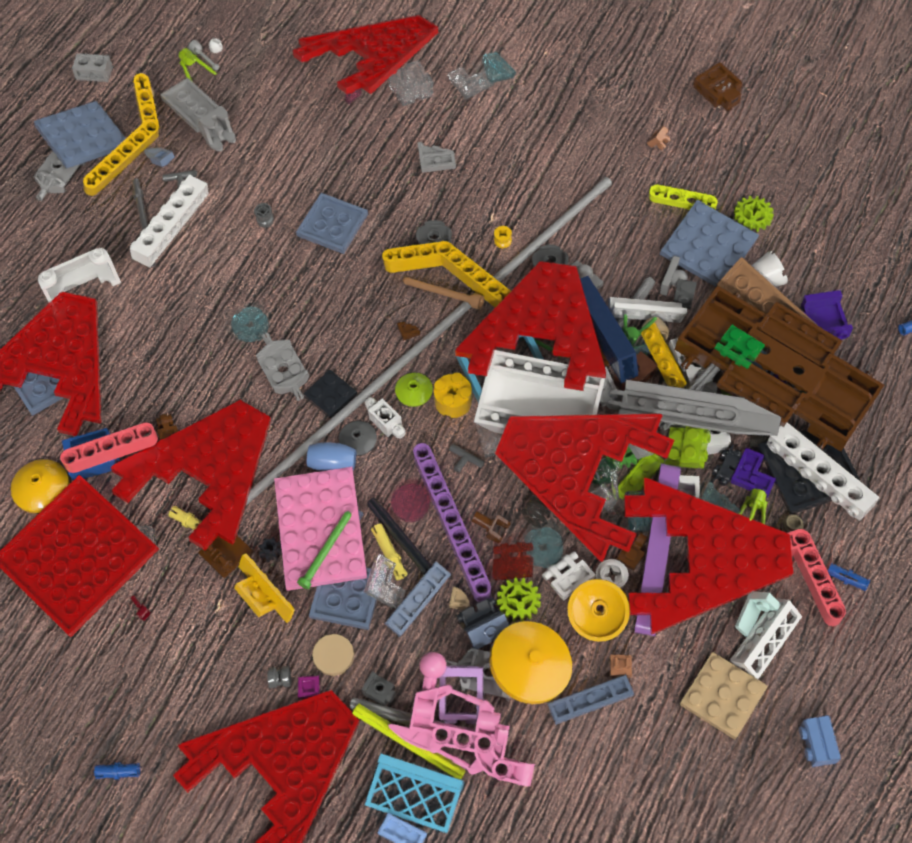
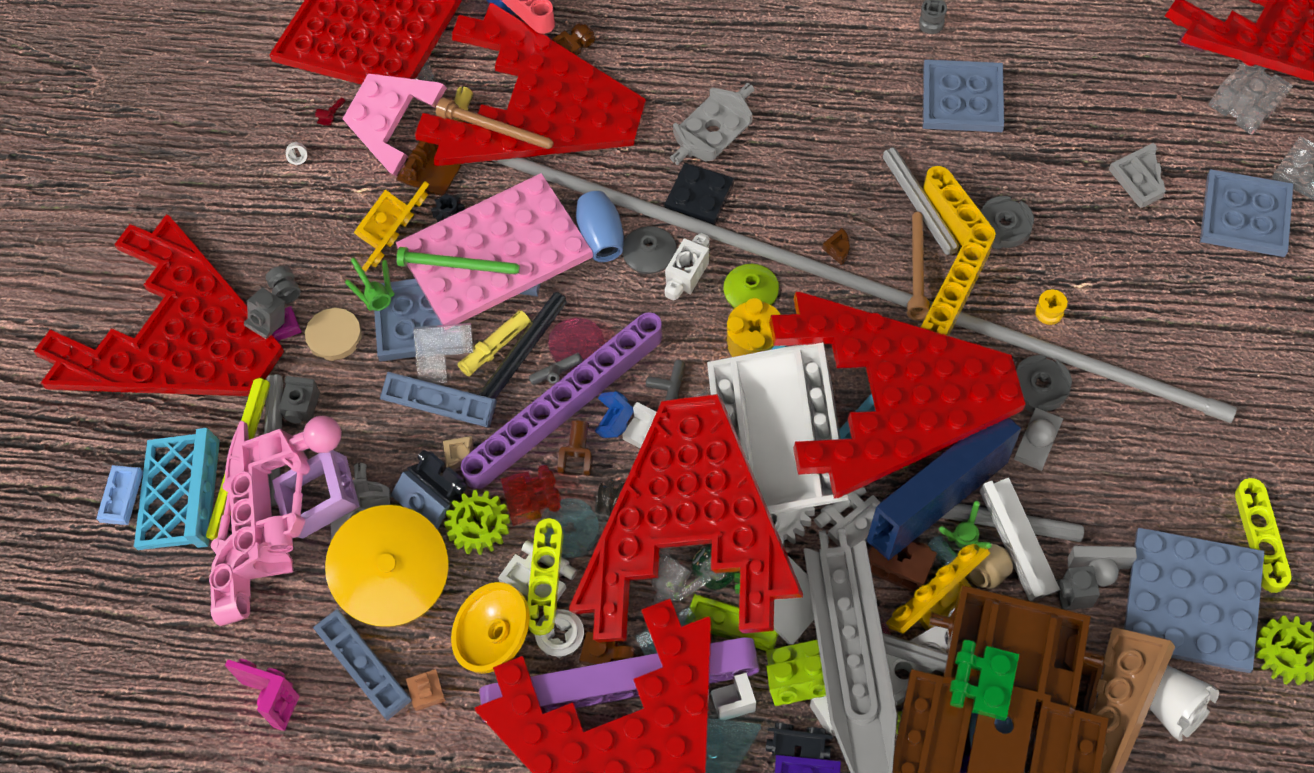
camera: 70 degrees right, 0 degrees up
blue pin [94,762,140,780] -> none
clear light blue plate [231,307,269,342] -> none
none -> dark pink bracket [225,659,300,731]
none -> dark grey brick [244,287,285,339]
none -> white hinge [286,142,307,165]
none -> bright pink wing [343,74,447,177]
none -> bright green plant [345,258,394,311]
none -> medium nougat piece [436,97,553,149]
none -> neon yellow beam [527,518,563,636]
none -> dark grey piece [529,353,583,385]
none -> blue bracket [595,391,634,438]
none -> white panel [622,402,657,448]
none -> light grey axle [883,147,959,256]
none -> sand blue plate [1200,169,1293,257]

